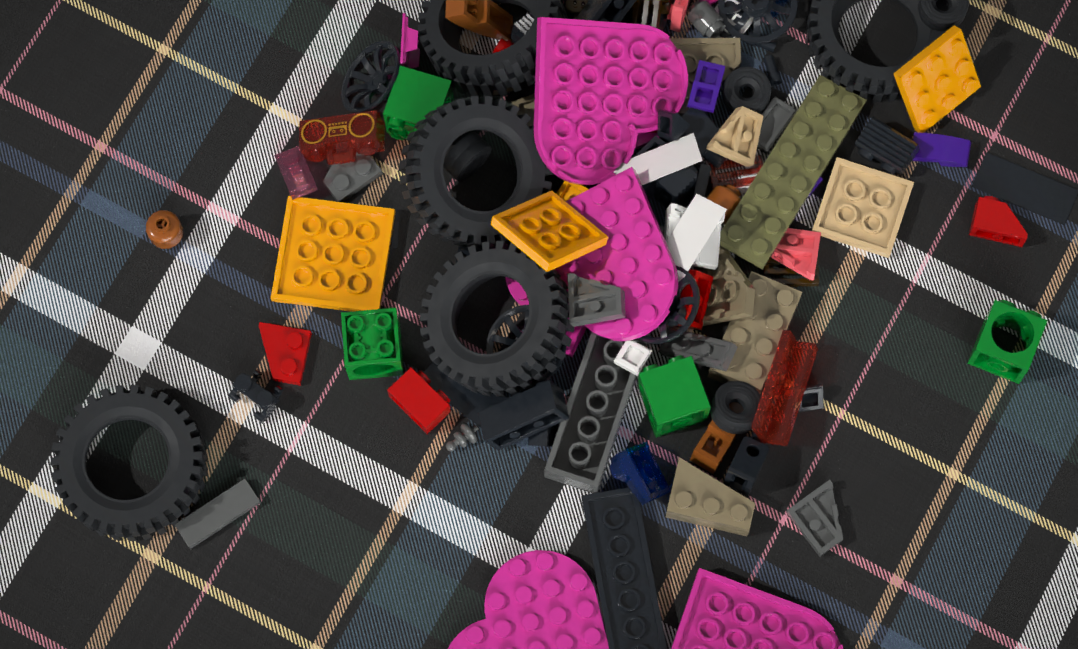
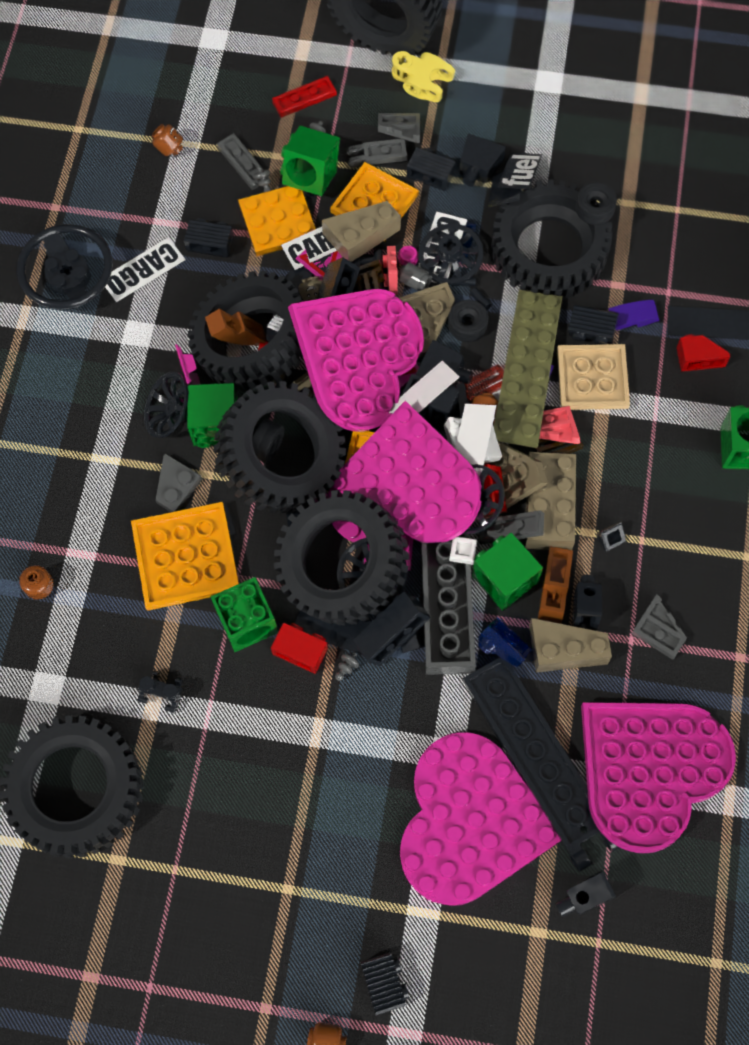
camera: 20 degrees left, 5 degrees down
dark grey tile [174,479,261,549] -> none
red wing [259,322,312,386] -> none
clear pink plate [274,146,318,200] -> none
clear red piece [299,110,385,165] -> none
light orange plate [491,191,608,272] -> none
dark grey wing [568,273,626,327] -> none
black slope [657,109,690,140] -> none
dark purple slope [687,60,725,113] -> none
tan wing [706,106,763,167] -> none
black tyre [710,381,763,434] -> none
clear red fence [751,330,818,446] -> none
dark grey tile [757,96,797,154] -> none
light orange plate [893,25,981,133] -> none

